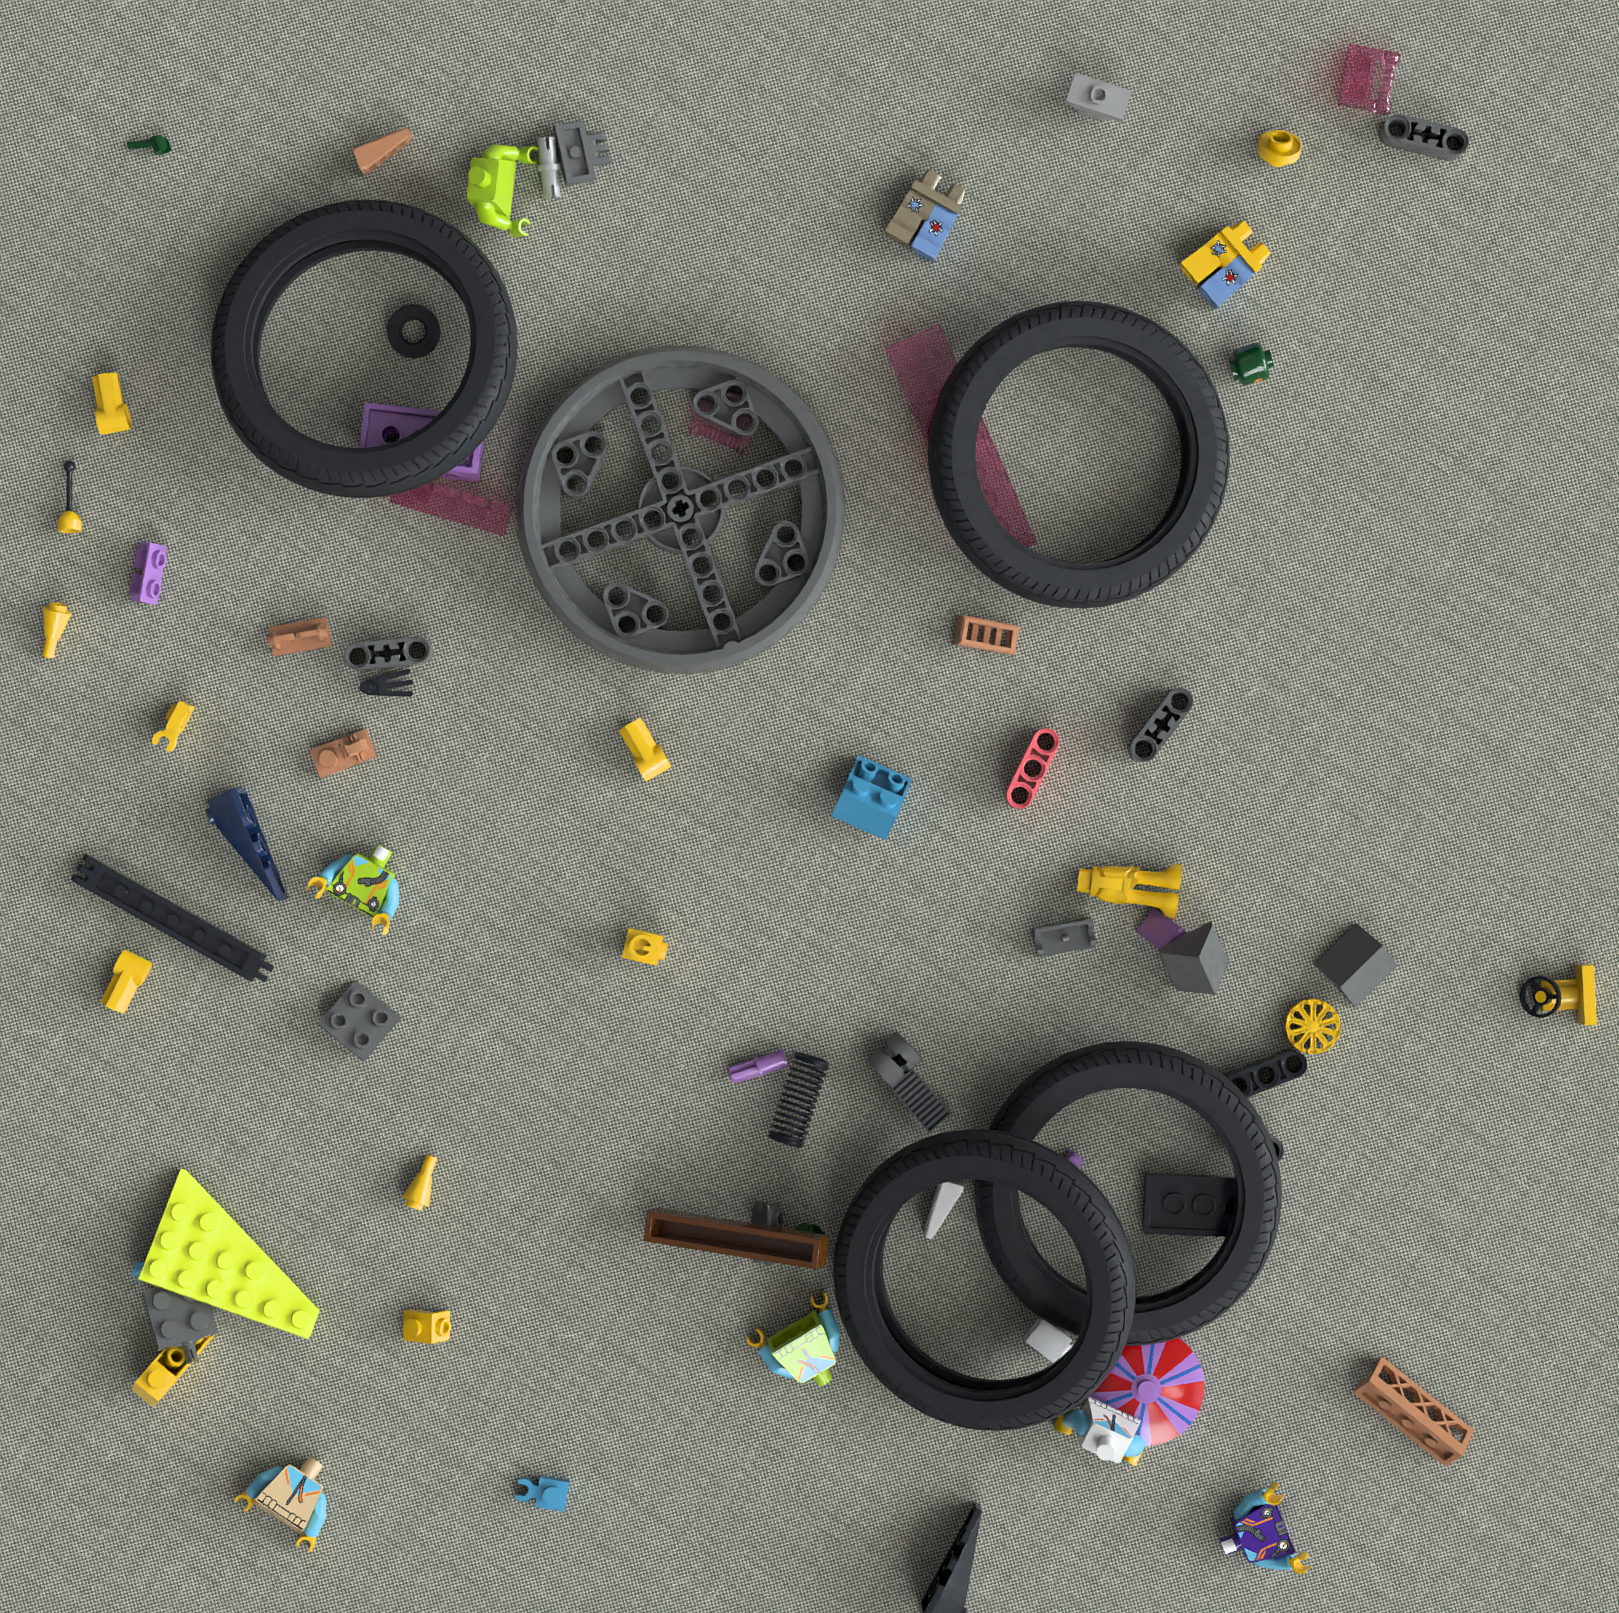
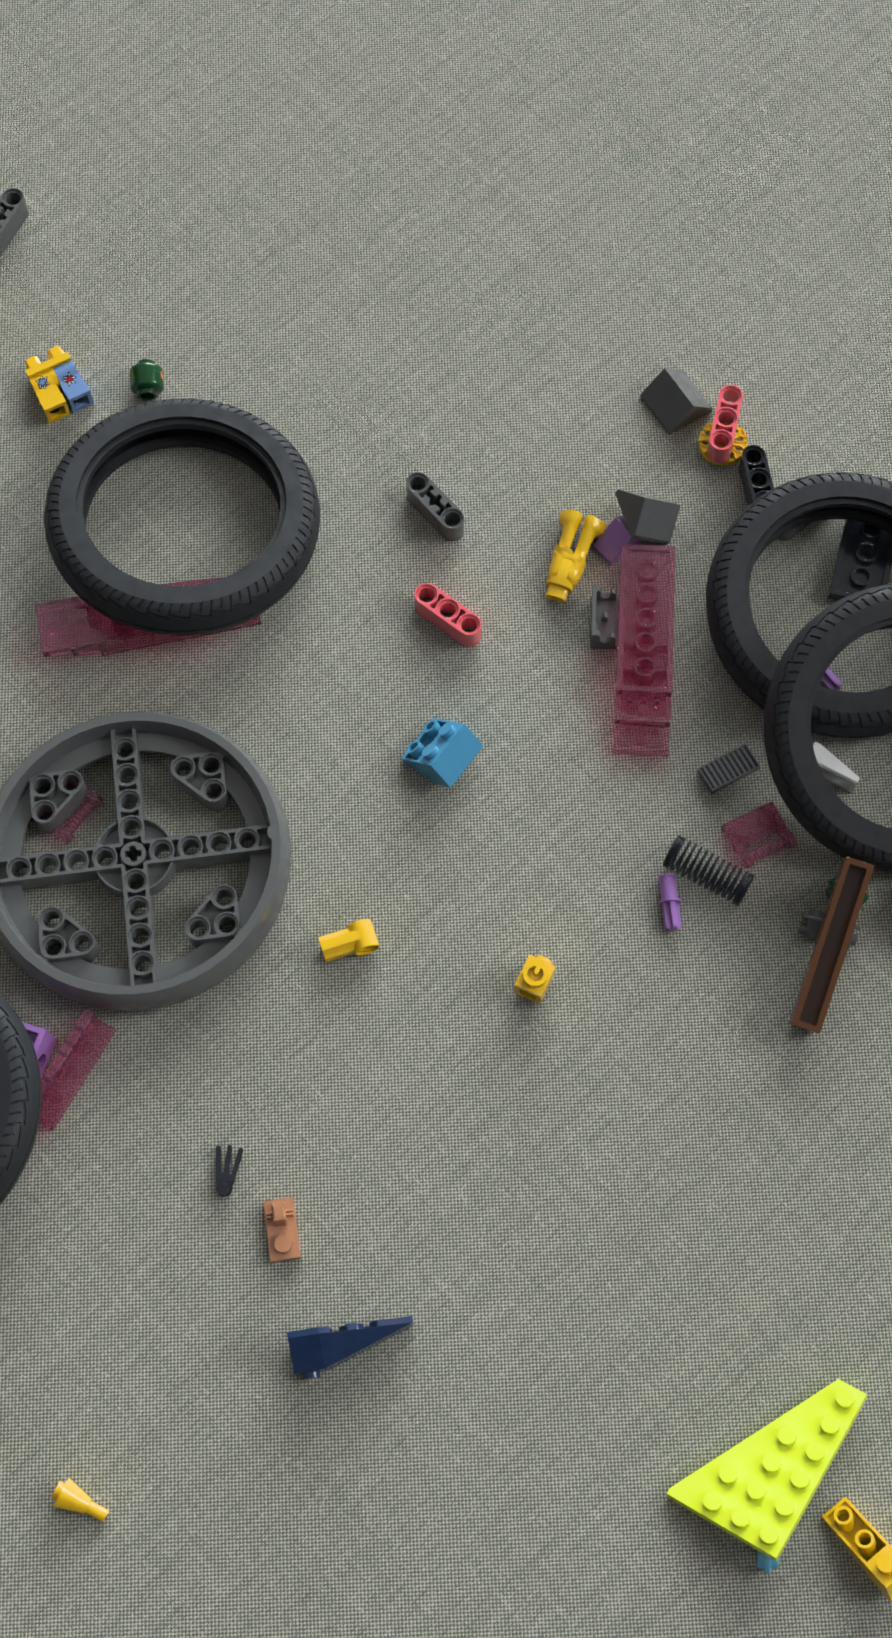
camera: 75 degrees left, 20 degrees down
black hinge [70,853,274,982] -> none
yellow piece [100,949,152,1014] -> none
medium lavender hinge [128,542,167,605] -> none
dark grey plate [142,1287,217,1364] -> none
yellow plate [152,701,195,752] -> none
nougat hinge [267,617,332,656] -> none
torso [306,843,399,935] -> none
dark grey hinge [317,980,401,1062] -> none
dark grey beam [344,636,433,671] -> none
yellow cone [401,1155,437,1211] -> none
yellow bracket [403,1309,451,1344] -> none
dark grey wheel [866,1031,923,1087] -> none
nougat slope [953,615,1020,655] -> none
yellow piece [1520,964,1597,1025] -> none
none -> clear pink slope [613,544,676,757]
none -> coral beam [707,385,743,463]
none -> clear pink plate [721,802,796,869]

